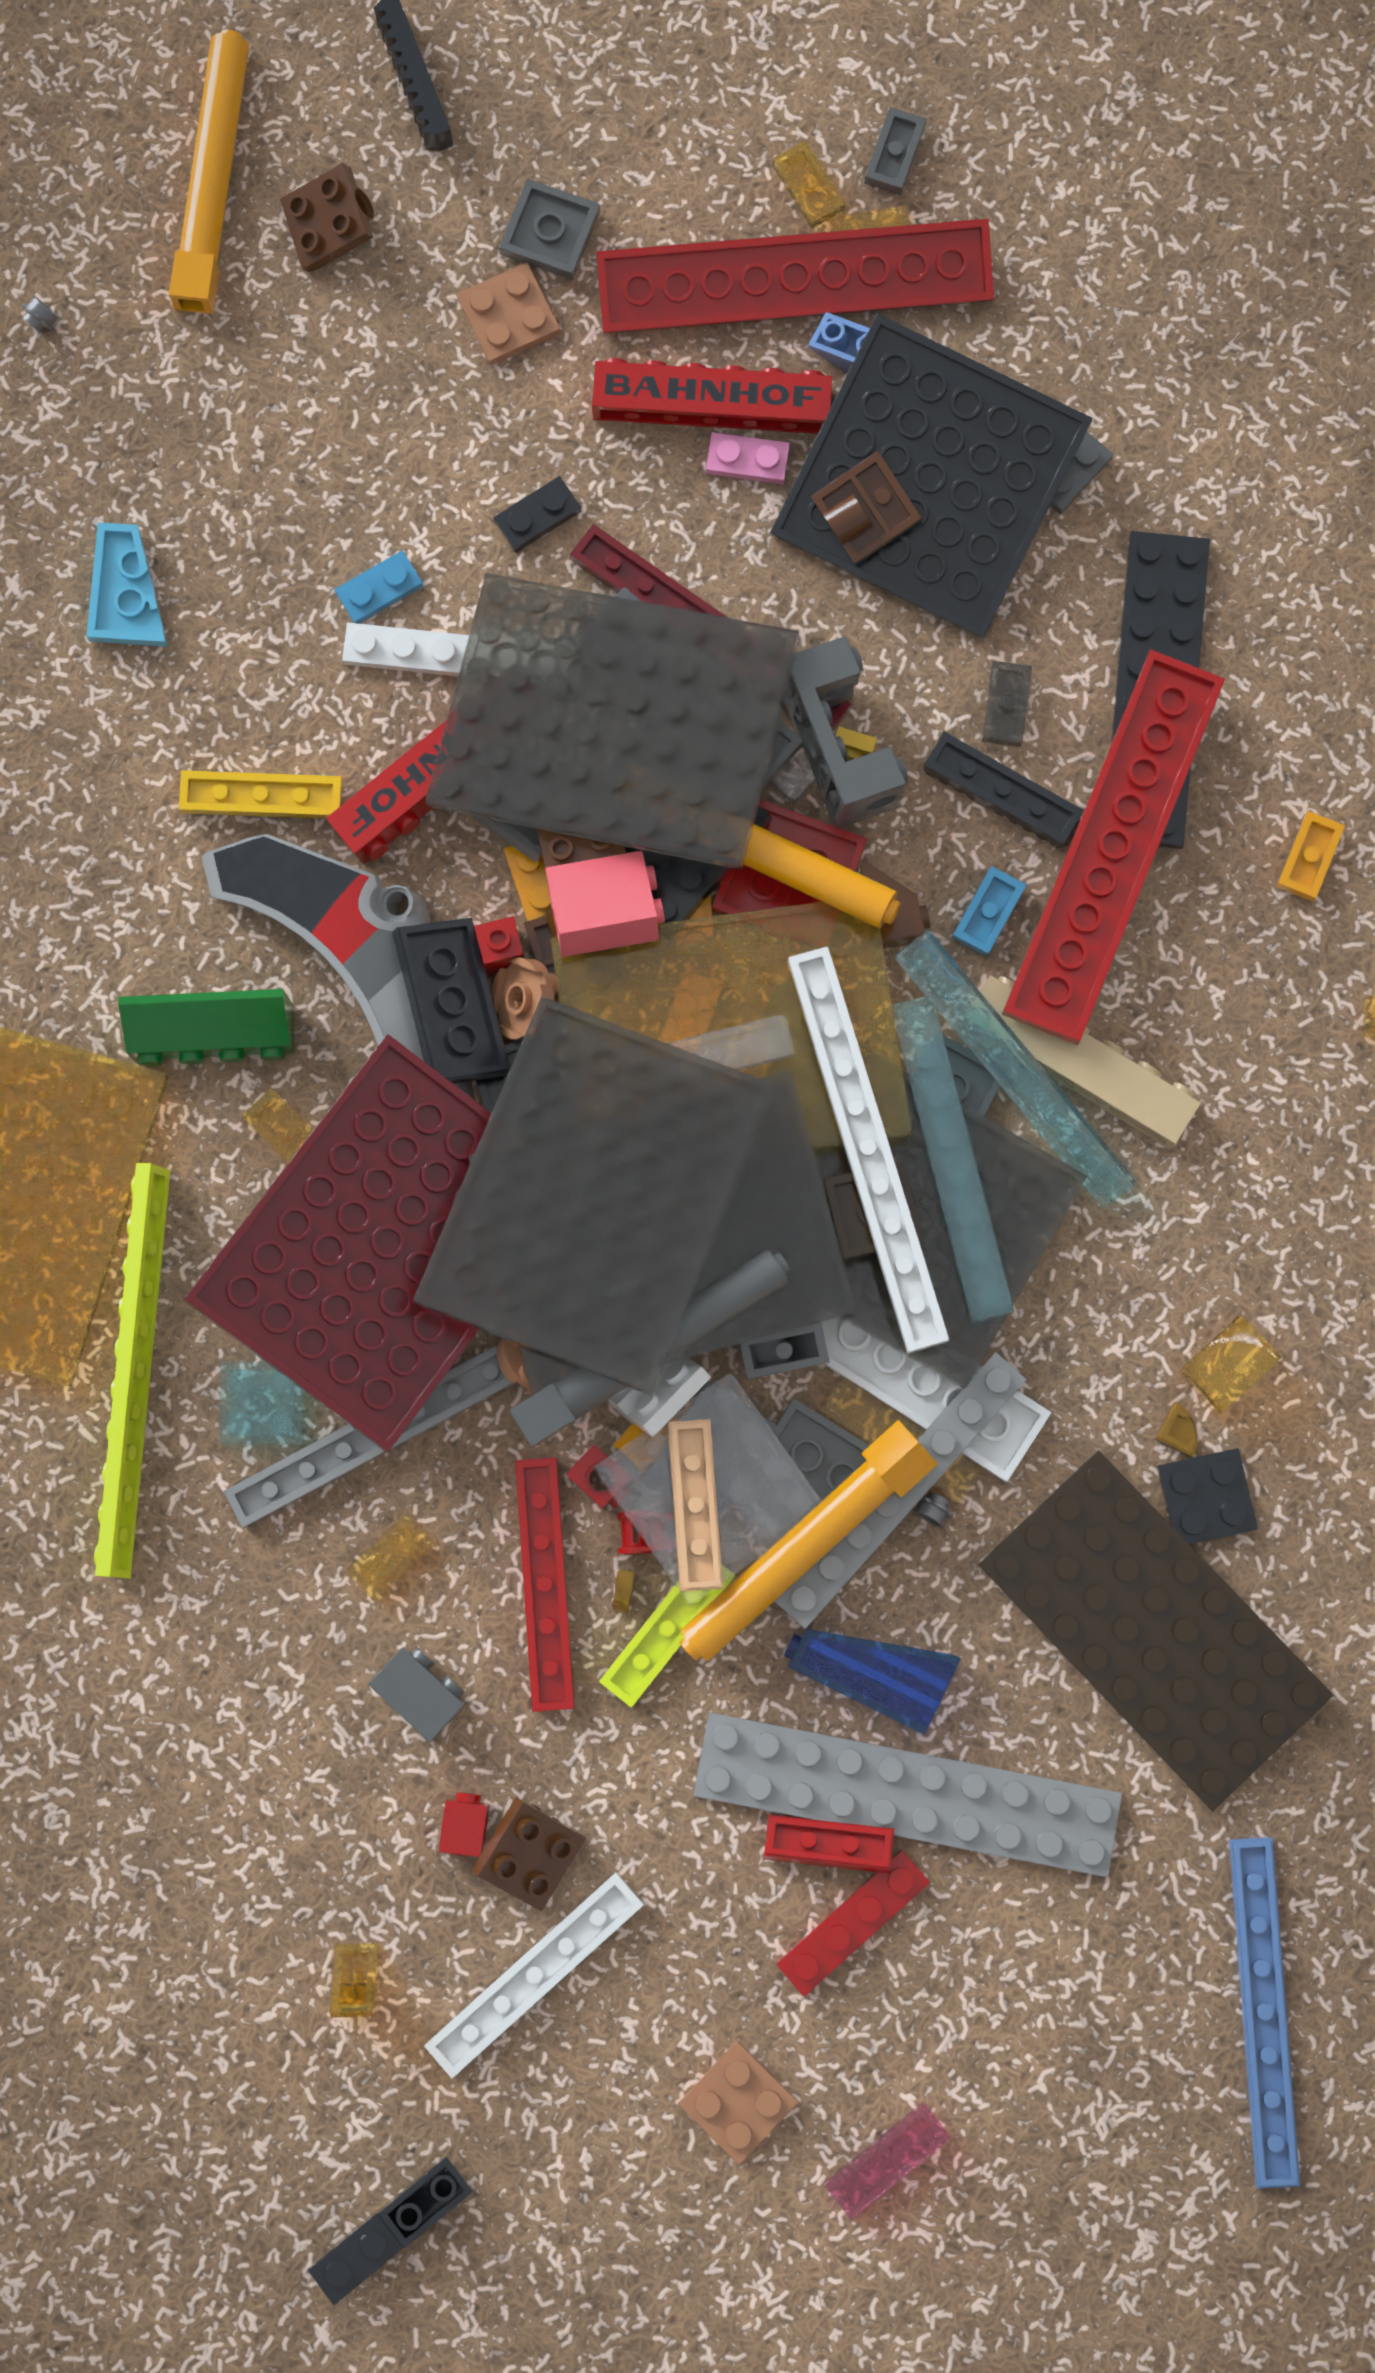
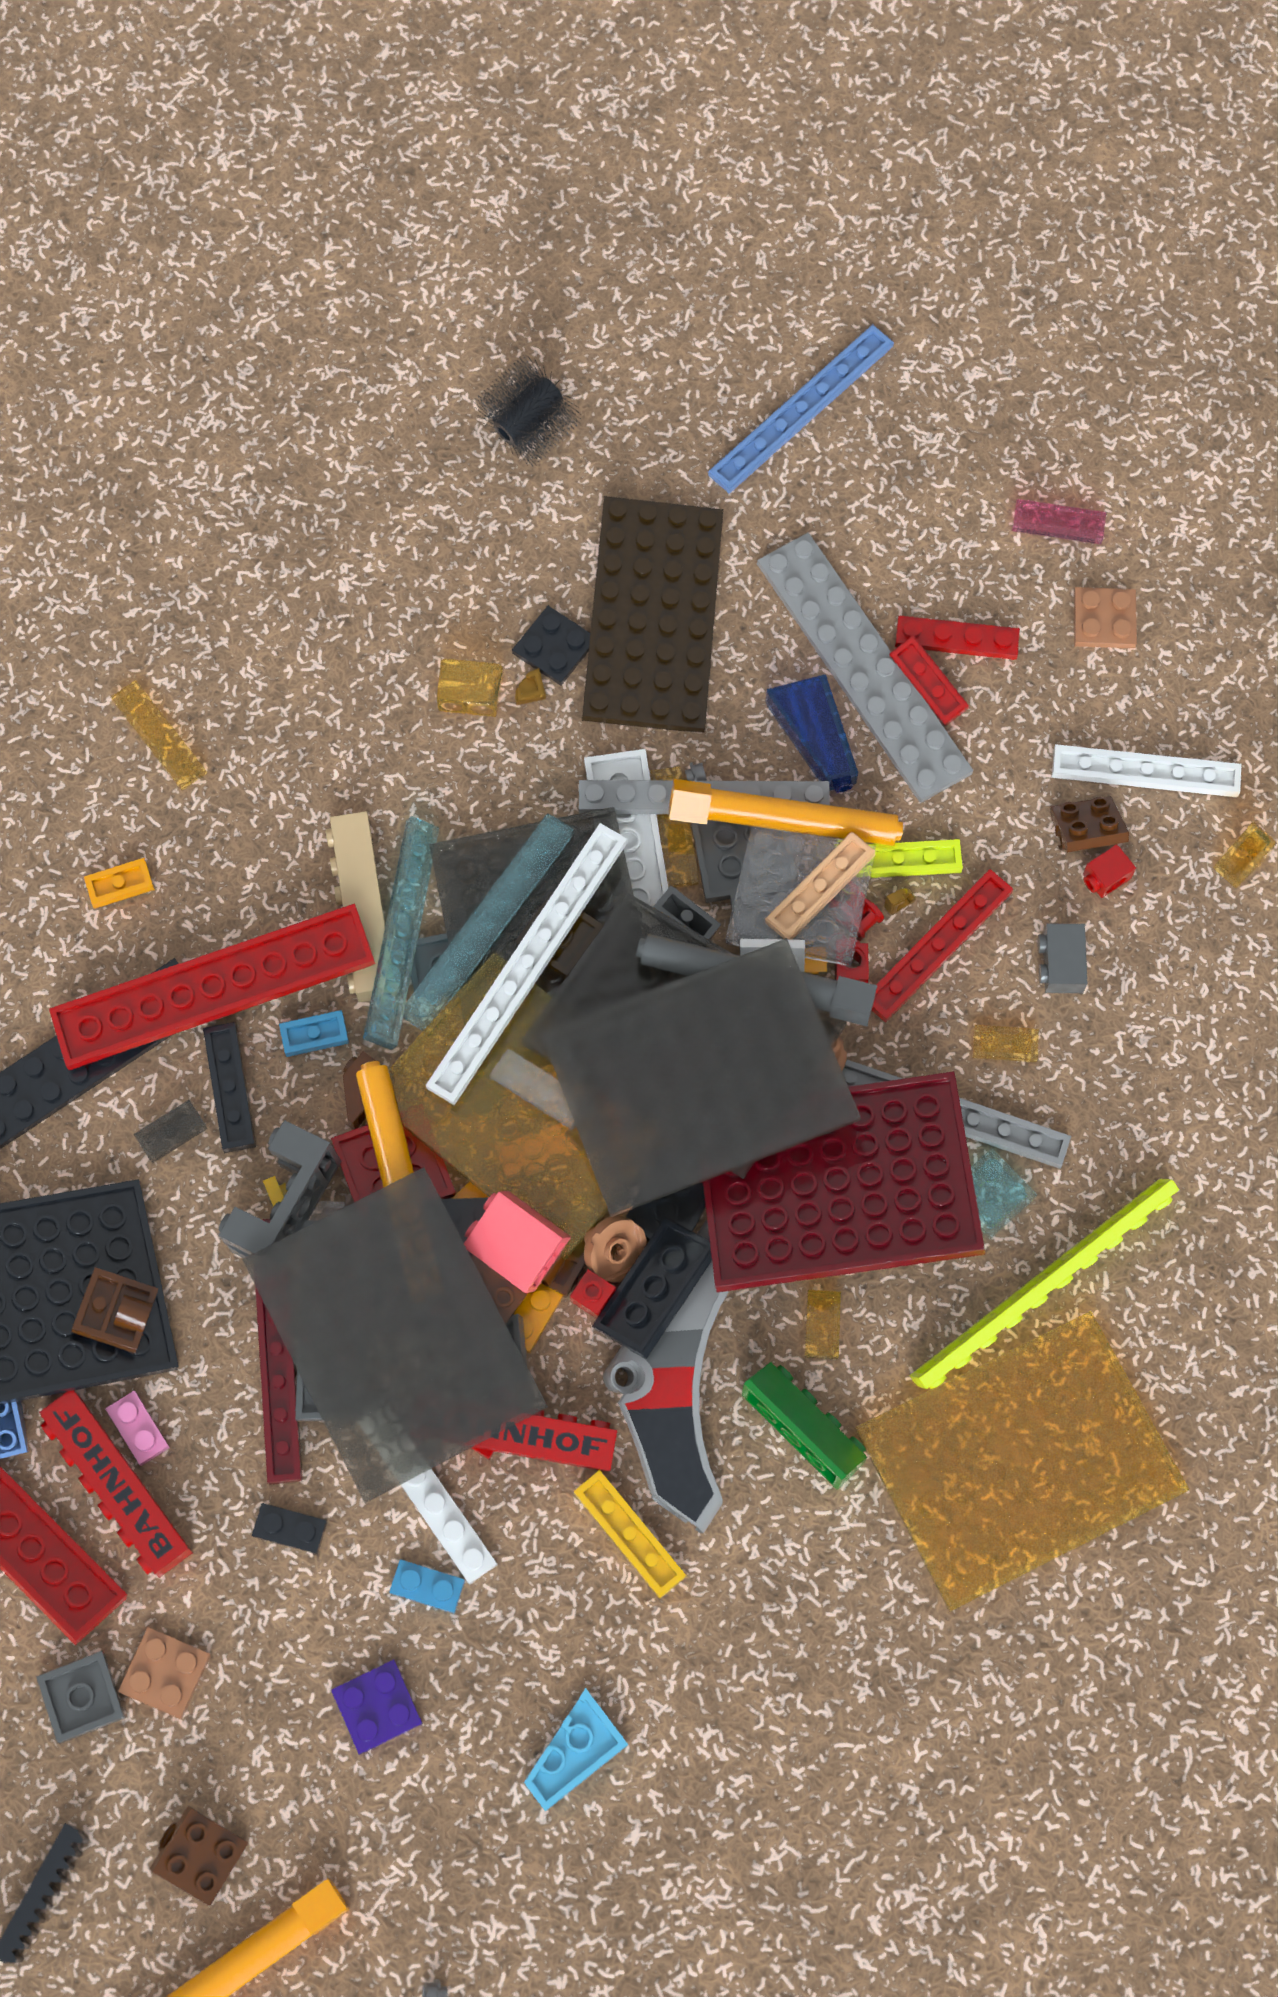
camera: 135 degrees left, 10 degrees down
none -> dark purple plate [331,1660,423,1755]

